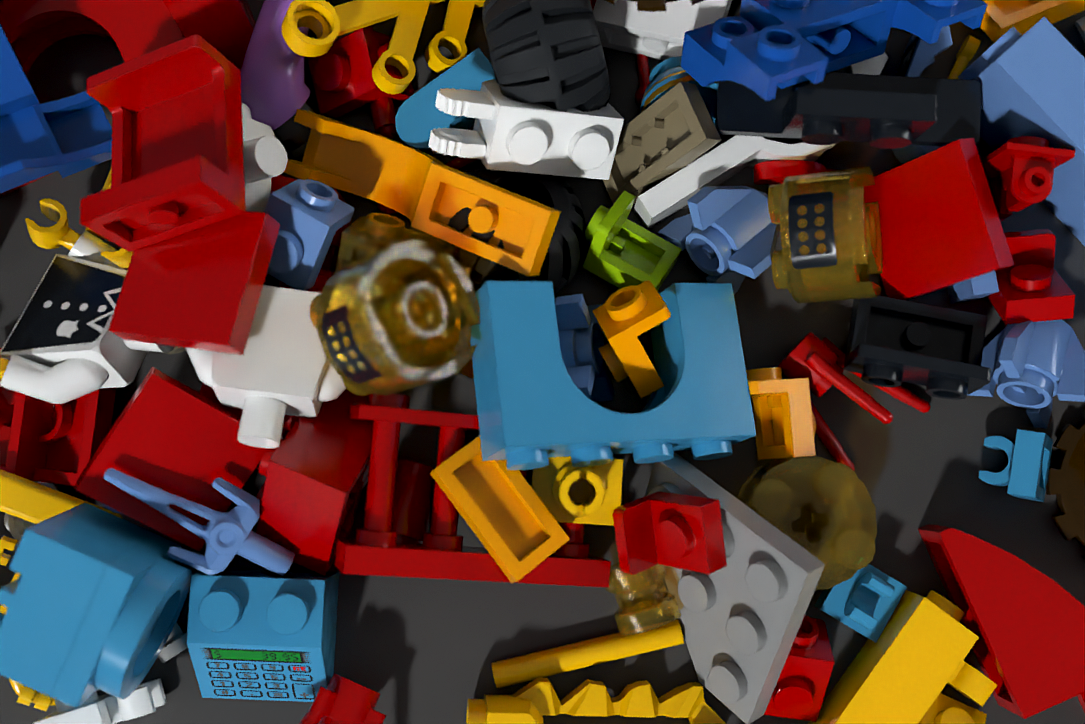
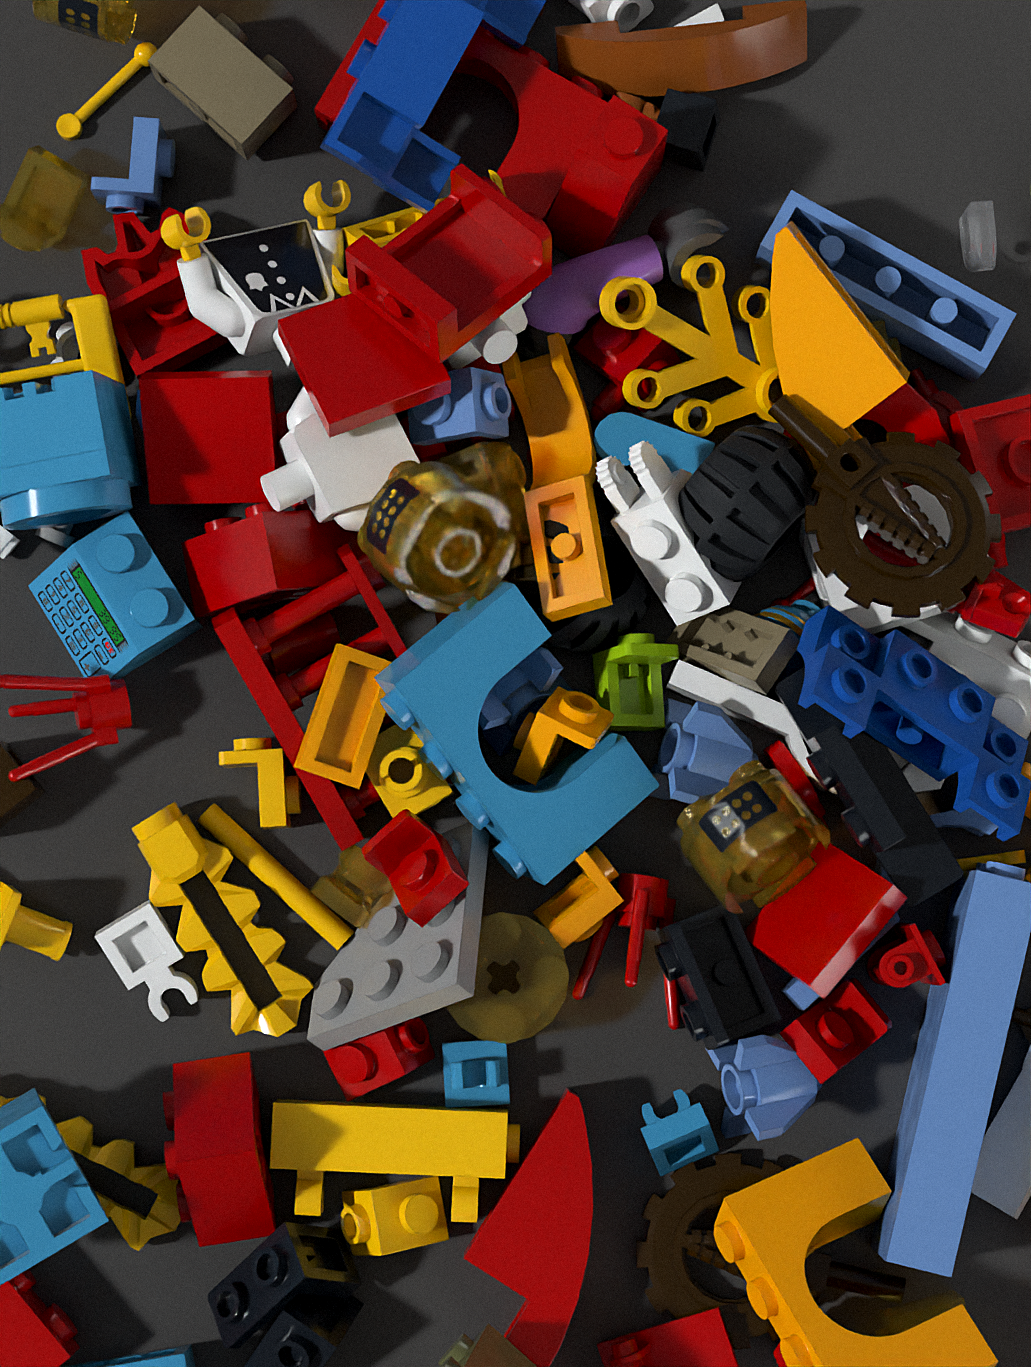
camera: 55 degrees right, 0 degrees up
medium blue piece [104,468,295,576] -> none
none -> yellow bracket [219,738,302,829]

